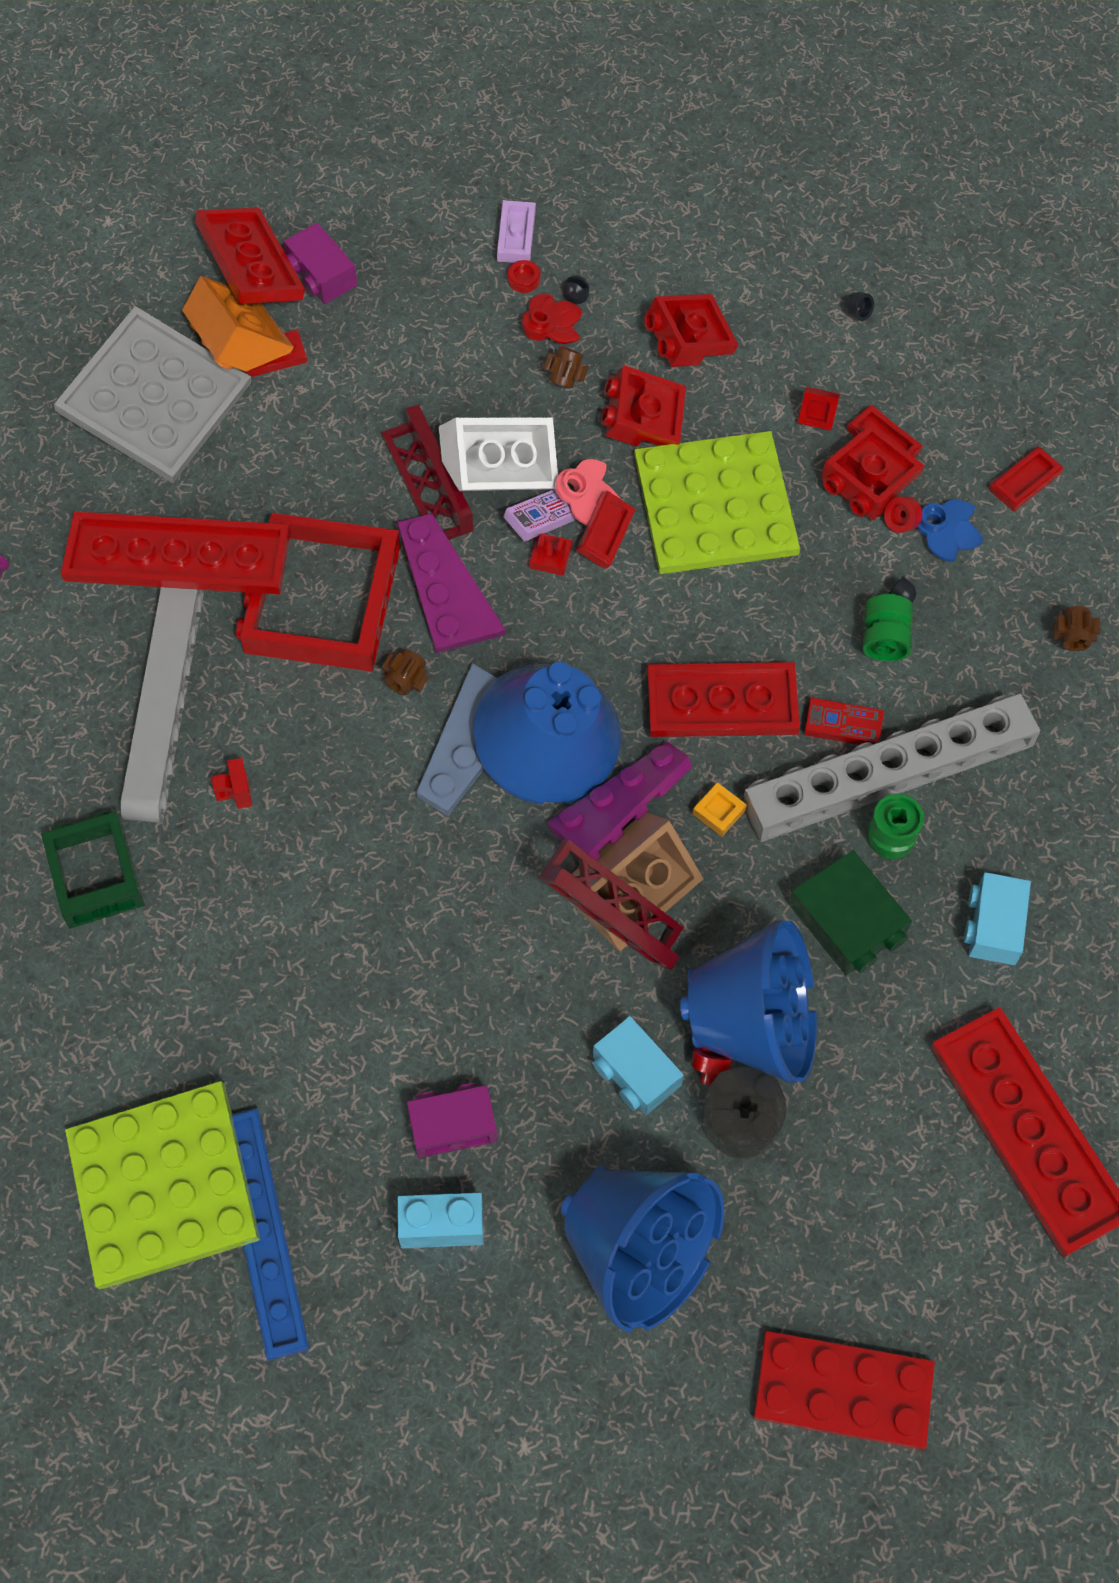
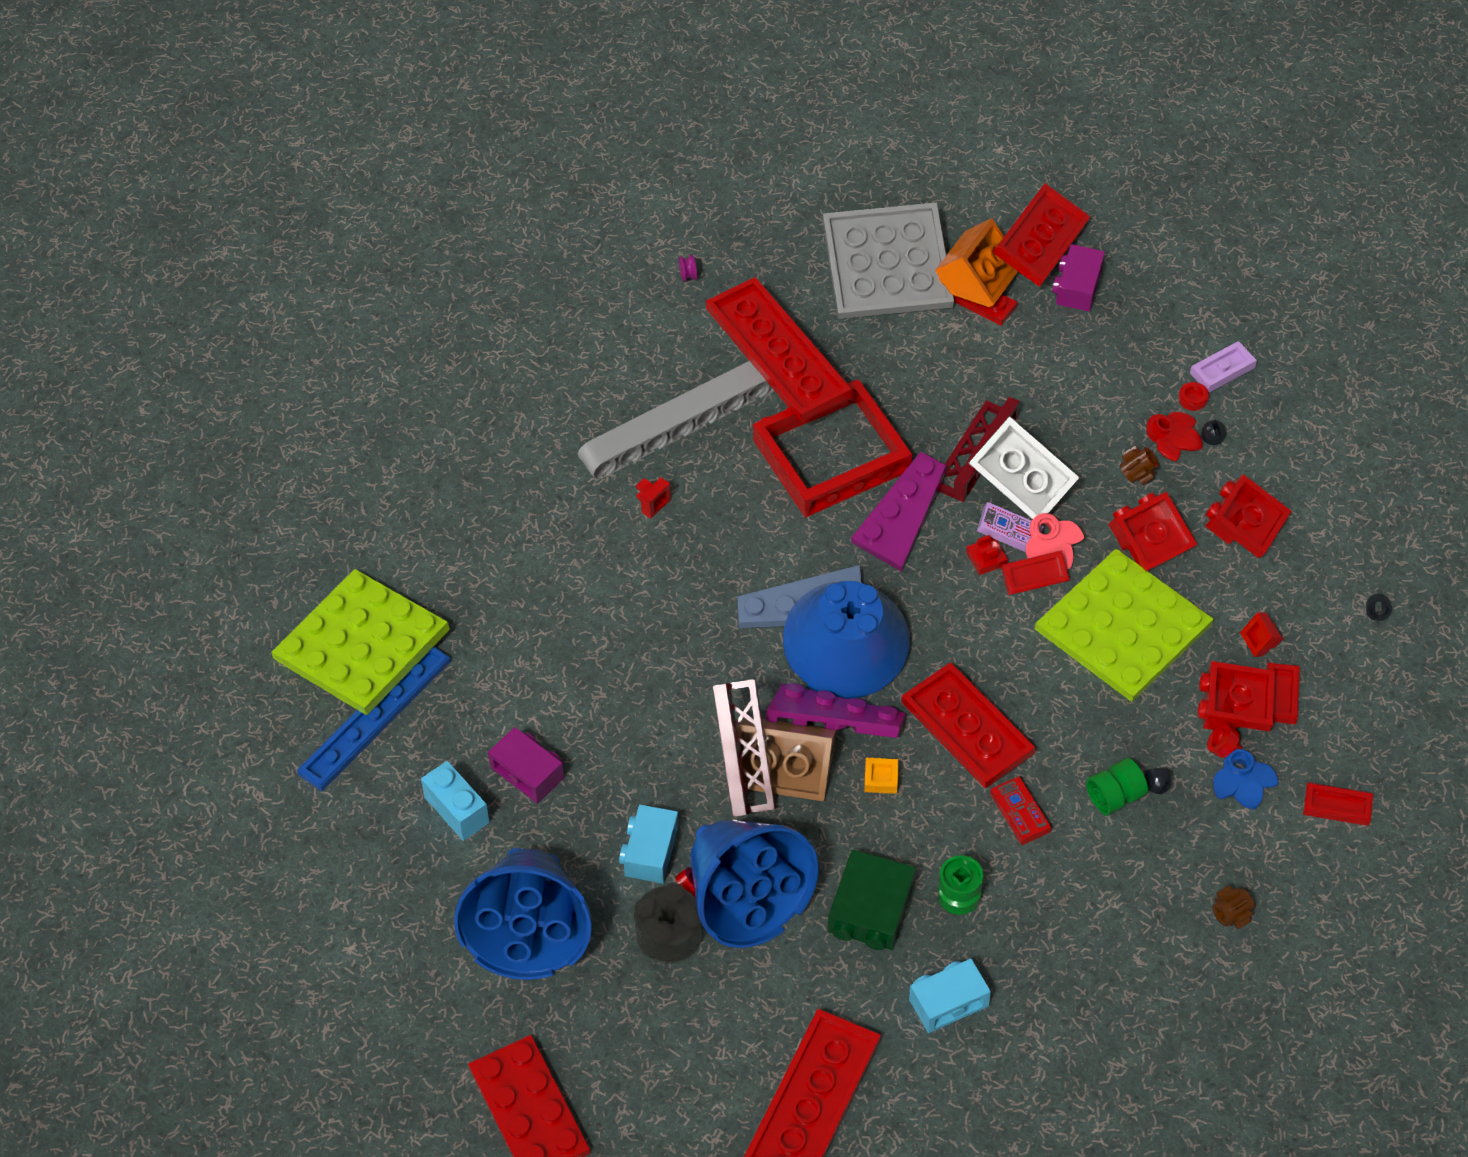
camera: 55 degrees right, 10 degrees down
dark green window [41,811,145,929] -> none
reddish brown gear [381,649,429,696] -> none
light grey brick [743,693,1040,842] -> none

